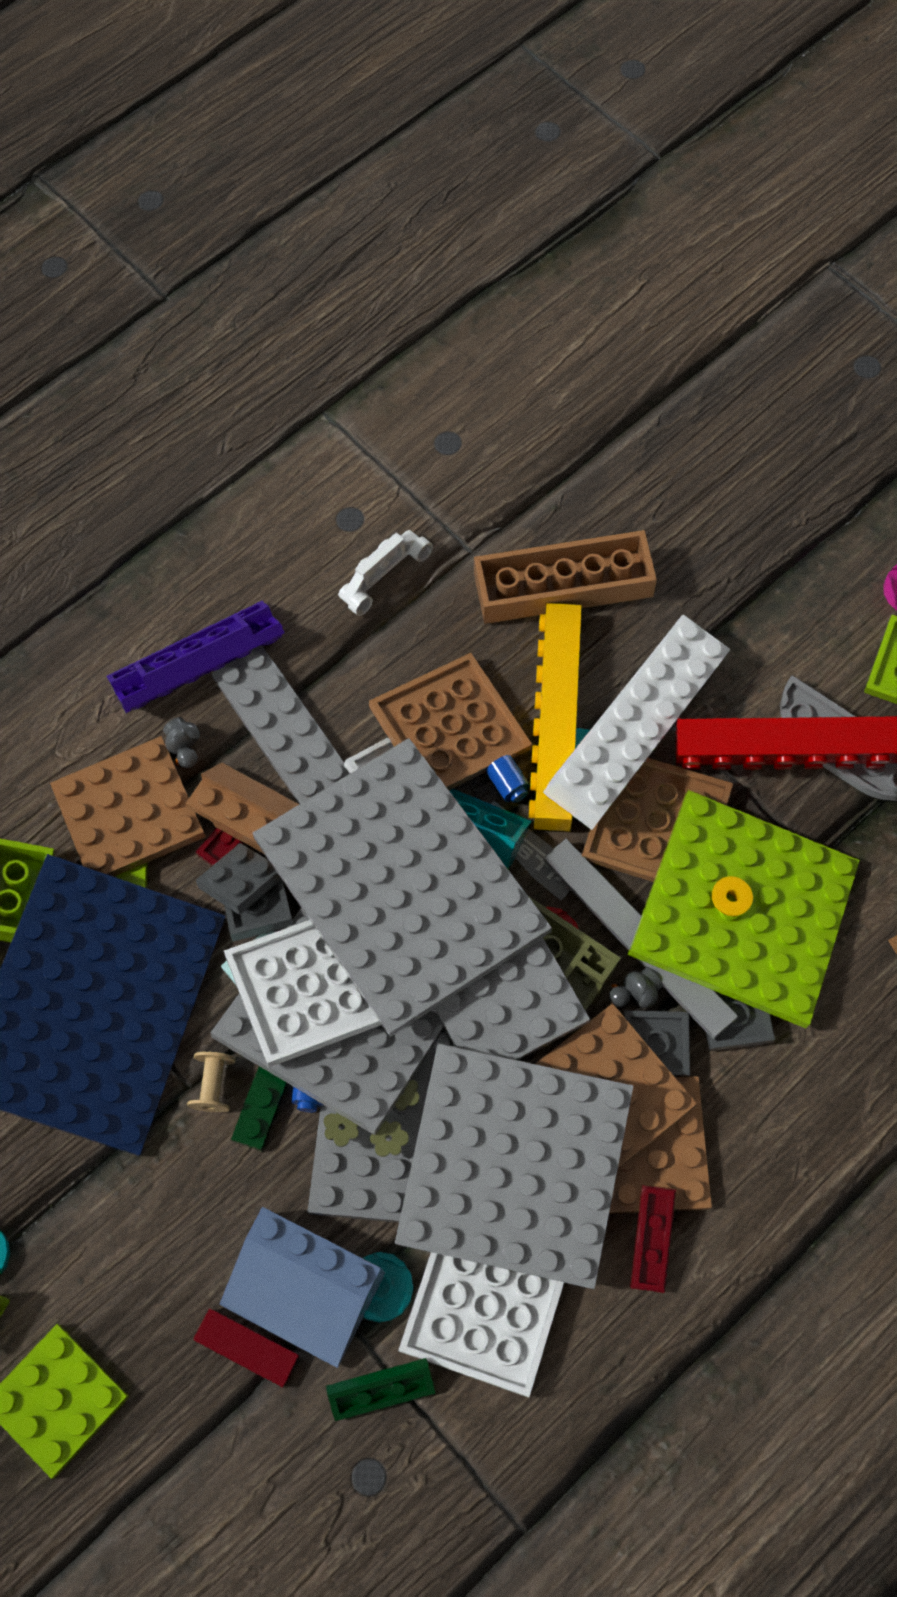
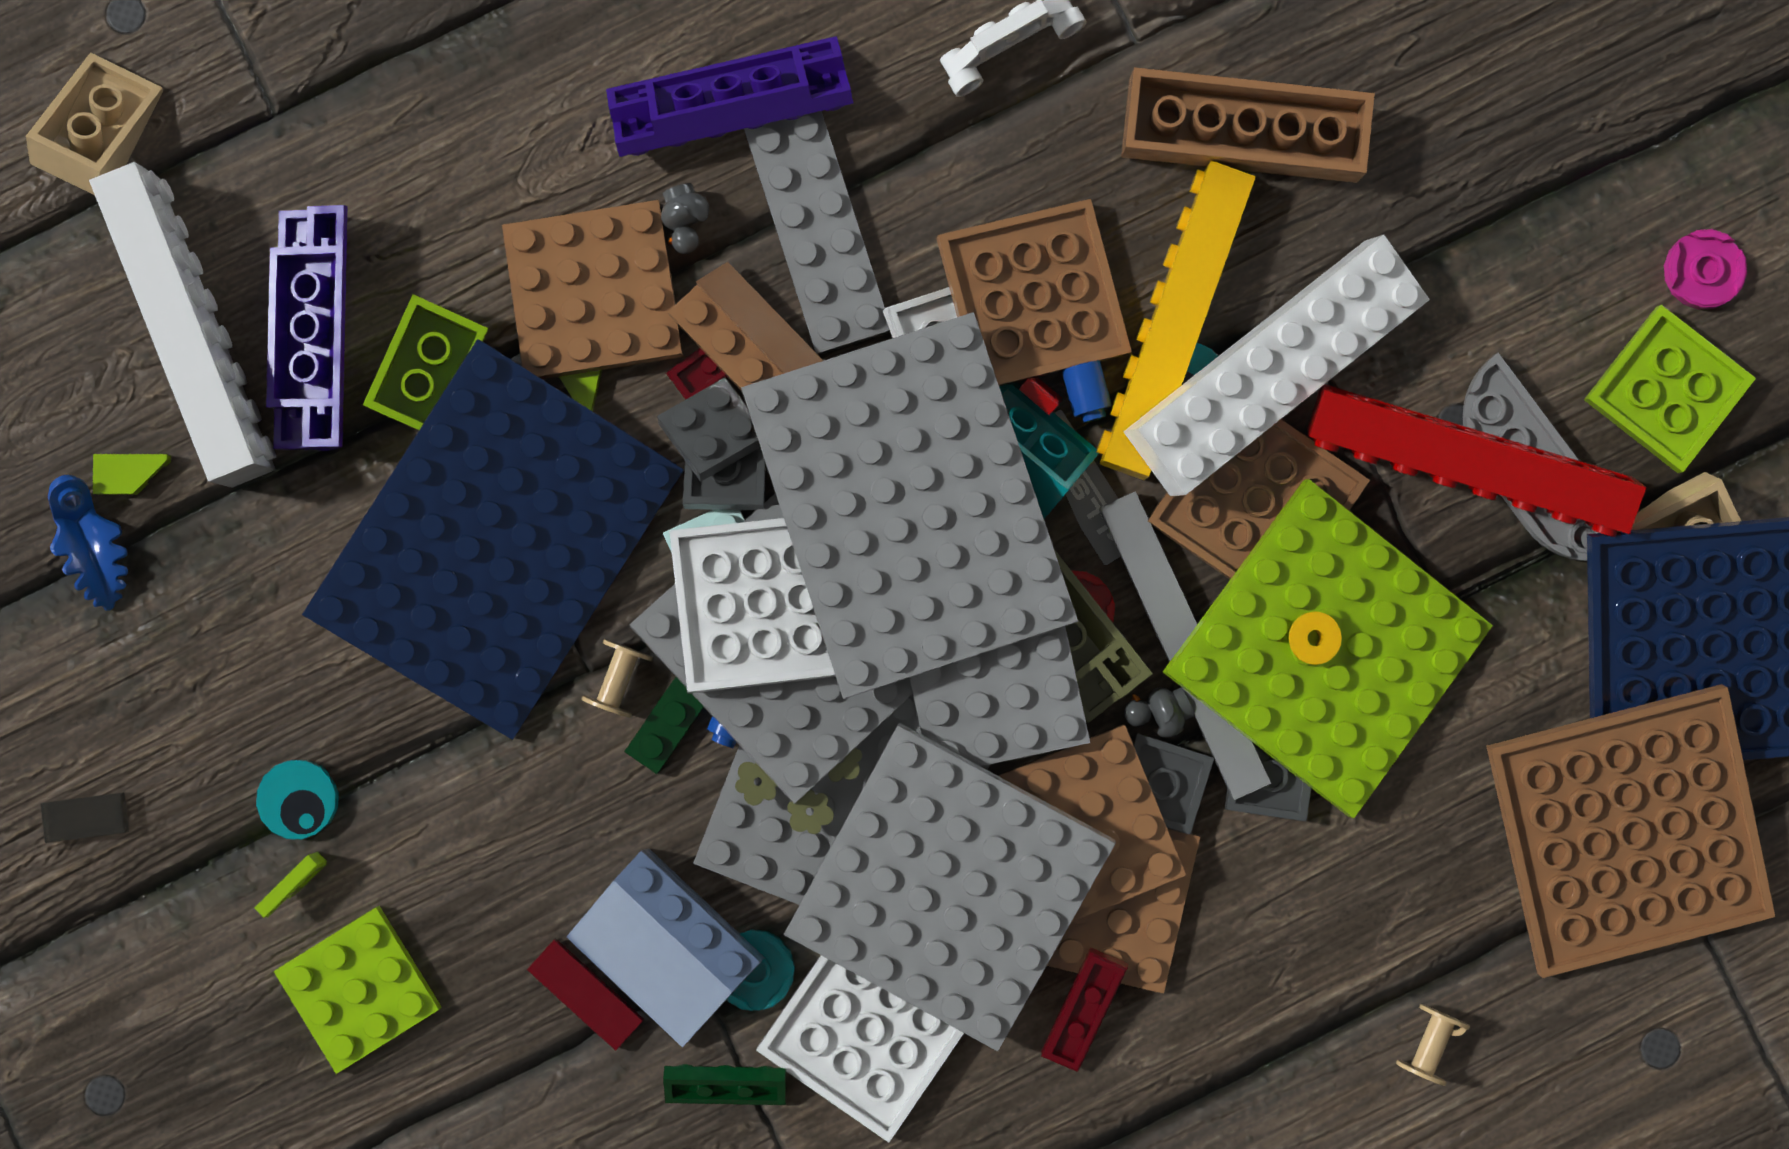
camera: 15 degrees right, 20 degrees up
none -> red tile [1019,377,1063,415]

